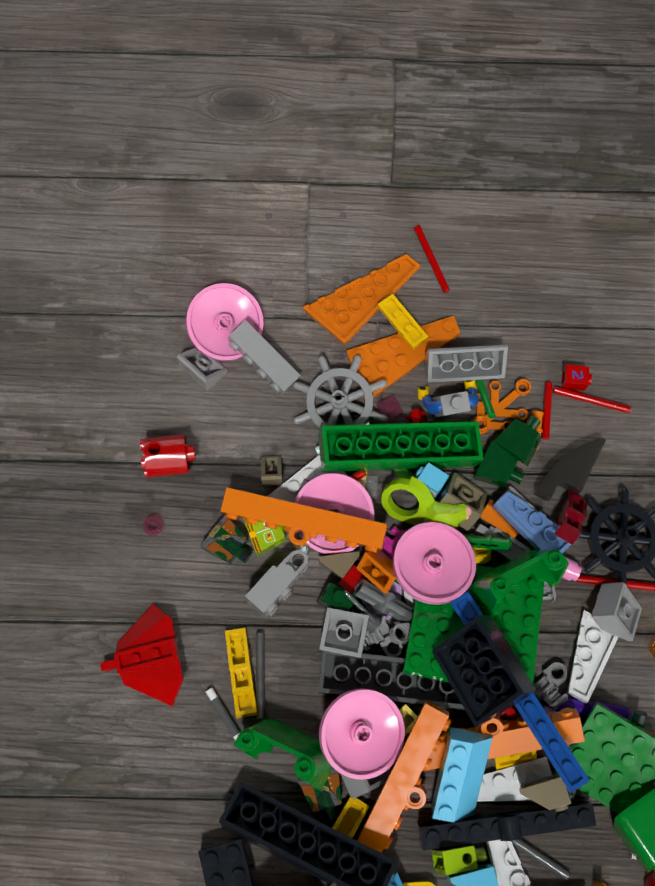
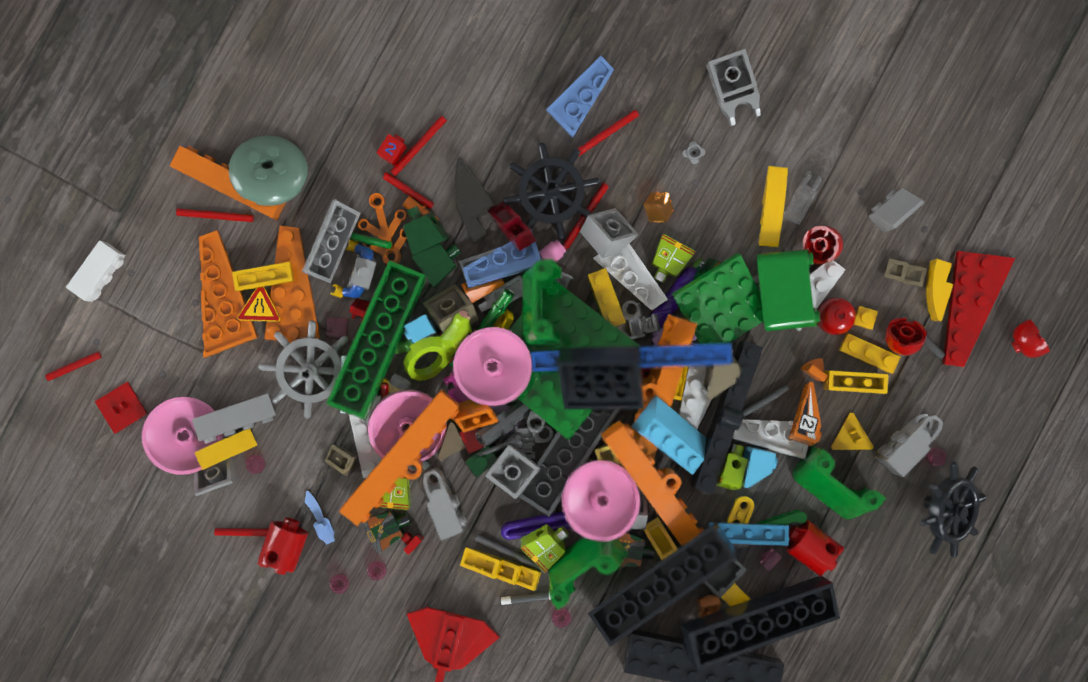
camera: 60 degrees left, 15 degrees up
none -> red bar [45,351,102,381]
none -> white brick [66,240,126,302]
none -> red piece [95,382,148,434]
none -> orange brick [170,146,286,220]
none -> yellow tile [194,429,257,470]
none -> red bar [214,528,268,536]
none -> sand green brick [228,135,308,206]
none -> piece [238,287,280,322]
none -> clear pink plate [246,455,265,474]
none -> light blue piece [305,491,335,545]
none -> clear pink plate [367,561,387,581]
none -> red tile [400,531,424,555]
none -> dark purple piece [501,511,572,540]
none -> lime torso [521,525,569,573]
none -> clear pink plate [552,608,571,628]
none -> yellow brick [587,268,626,327]
none -> lime torso [651,234,696,283]

